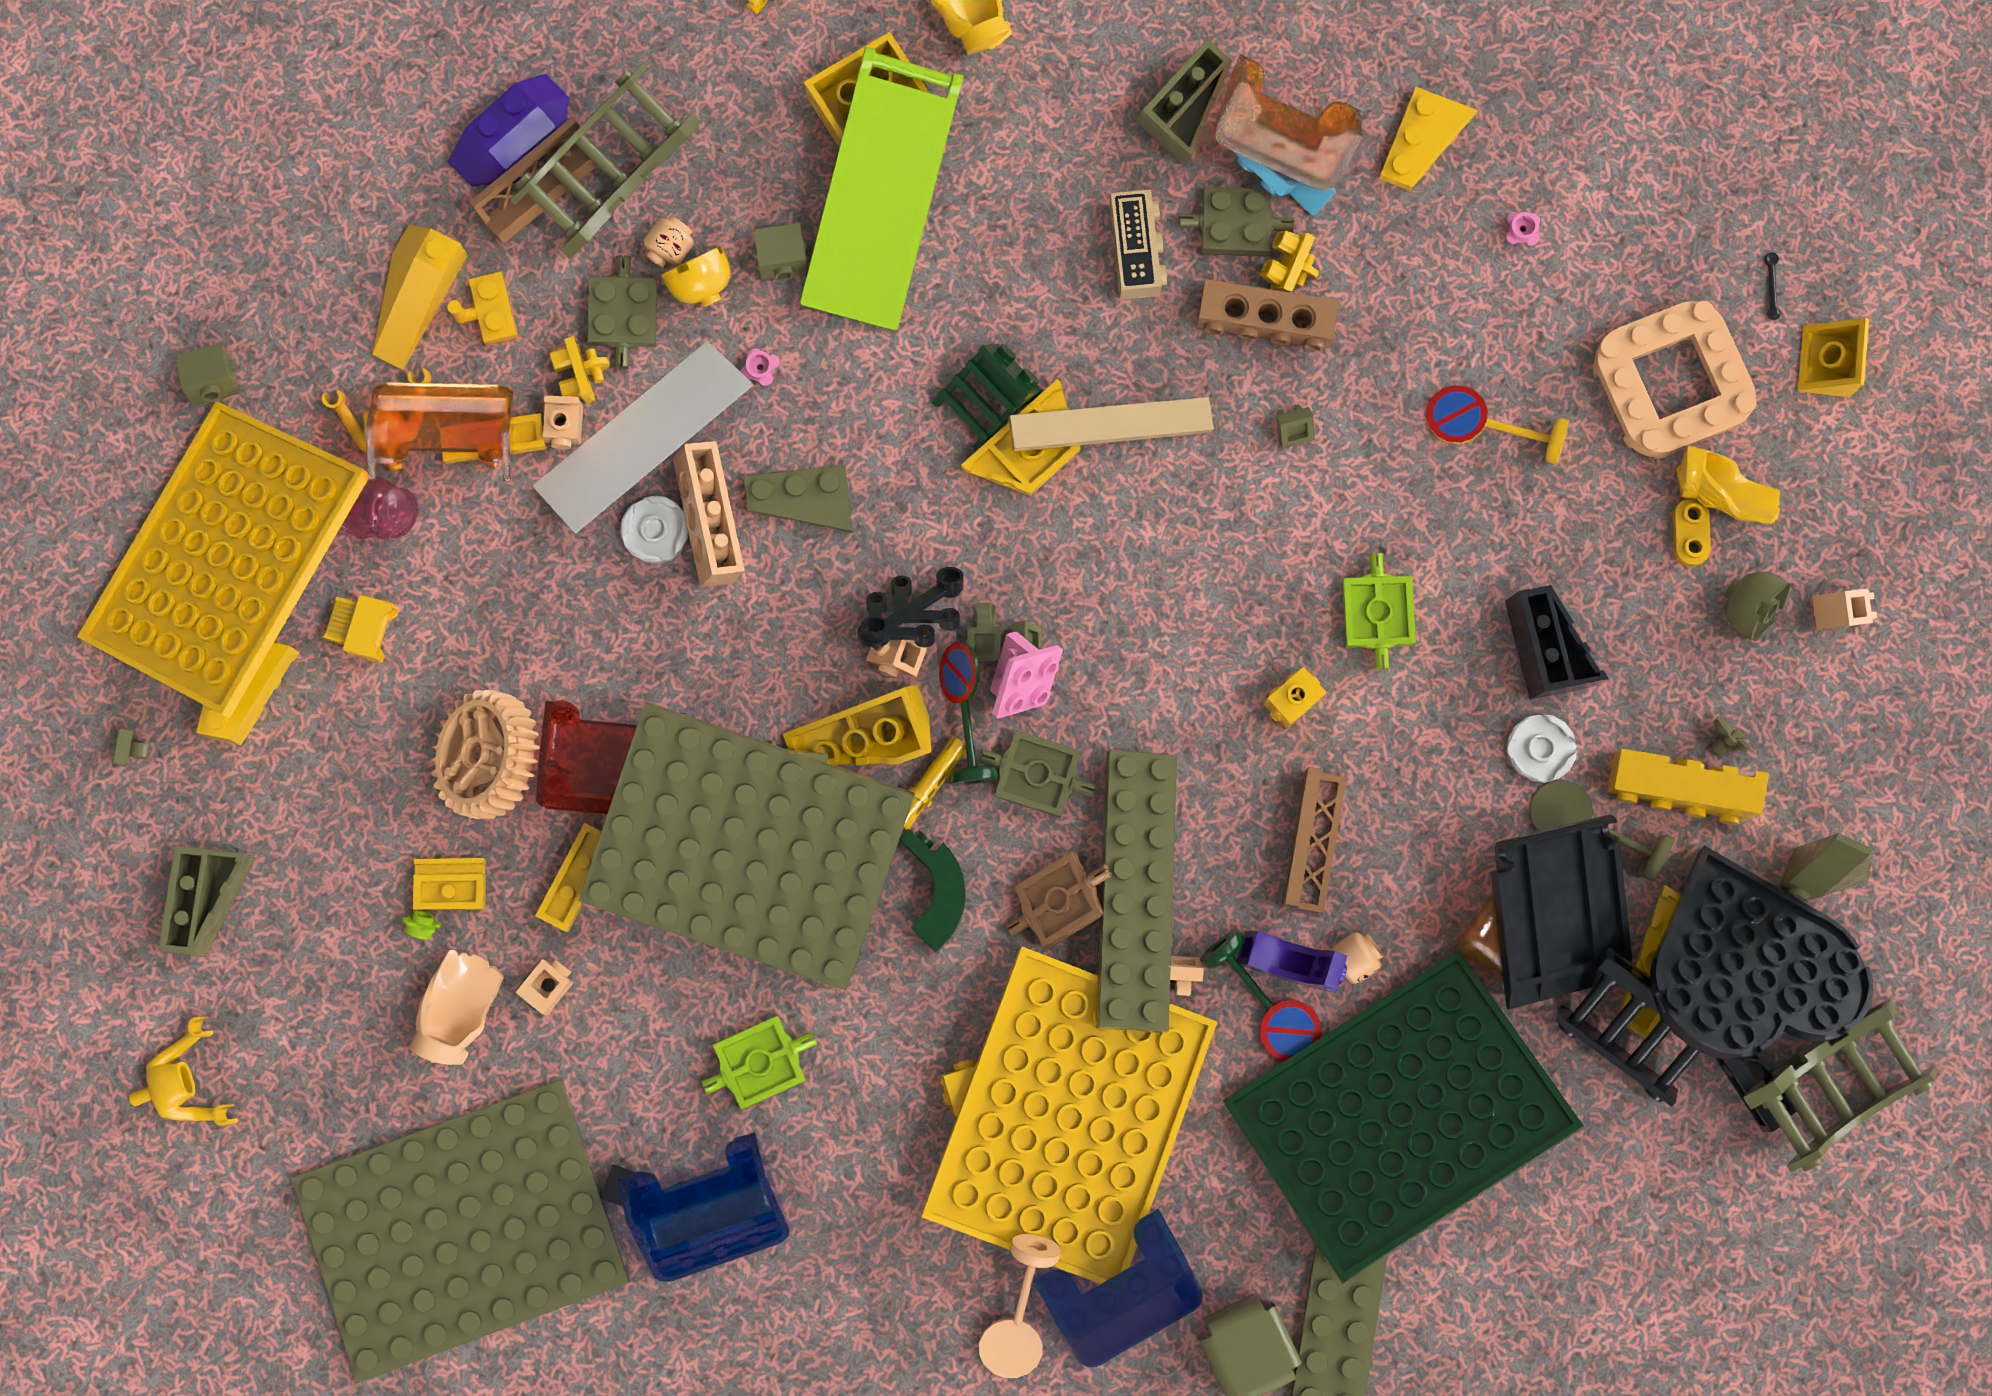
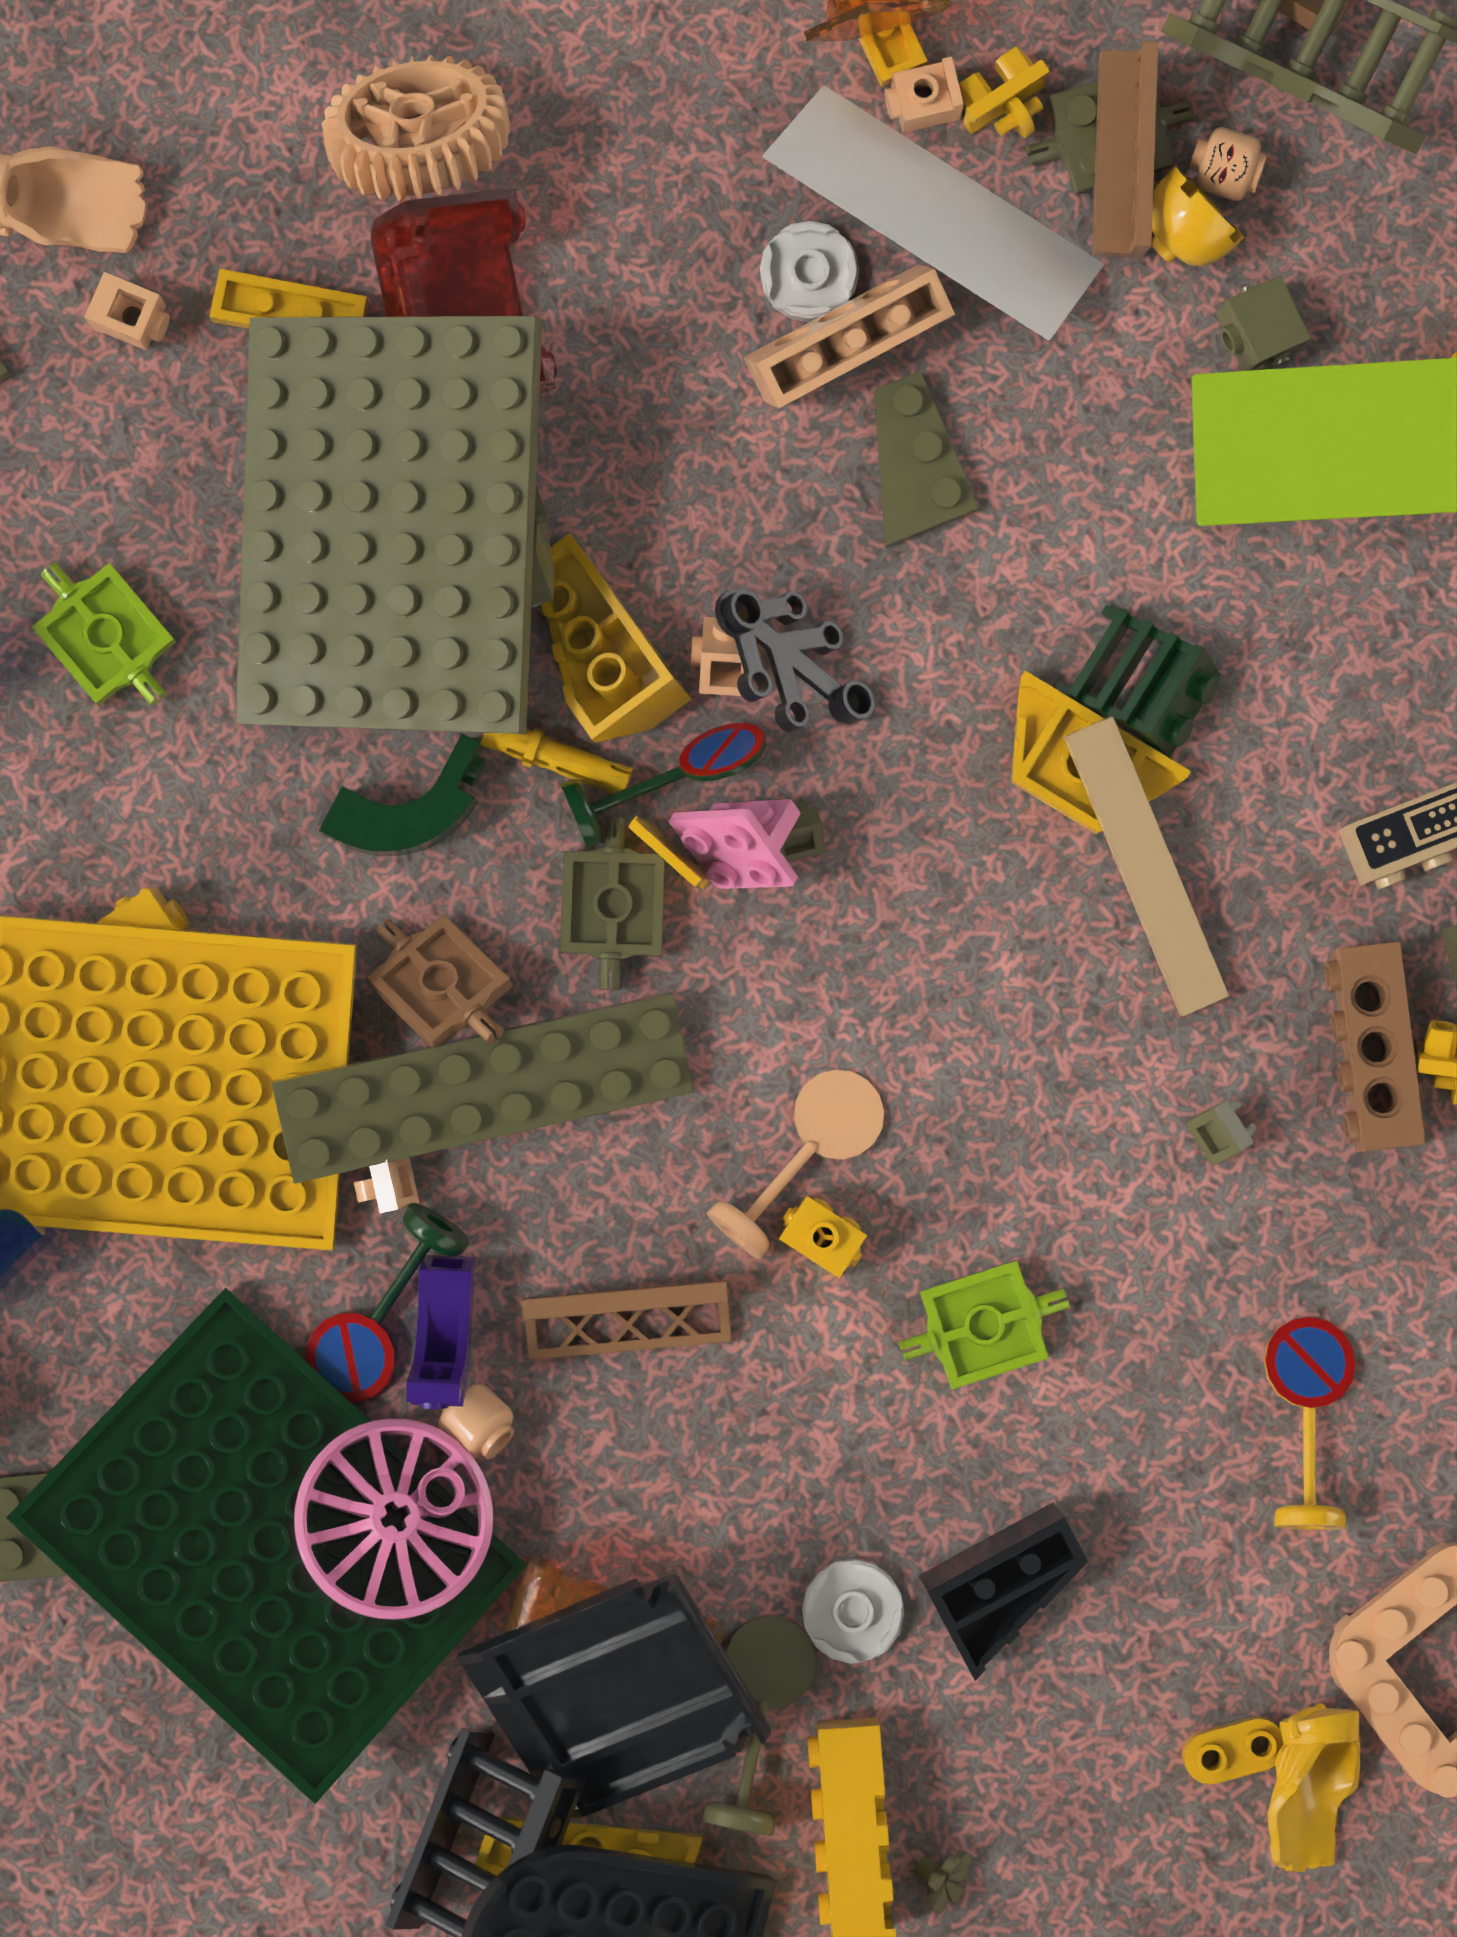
camera: 70 degrees right, 5 degrees up
lime plate [402,910,441,940] -> none
yellow plate [413,858,486,911] -> none
bright pink plate [741,348,780,386] -> none
olive plate [967,603,1004,663] -> none
olive cylinder [1724,571,1792,641] -> none
none -> bright pink piece [294,1419,493,1620]
none -> yellow piece [628,816,710,889]
none -> light nougat piece [707,1069,884,1260]
none -> medium nougat fence [1092,41,1159,258]

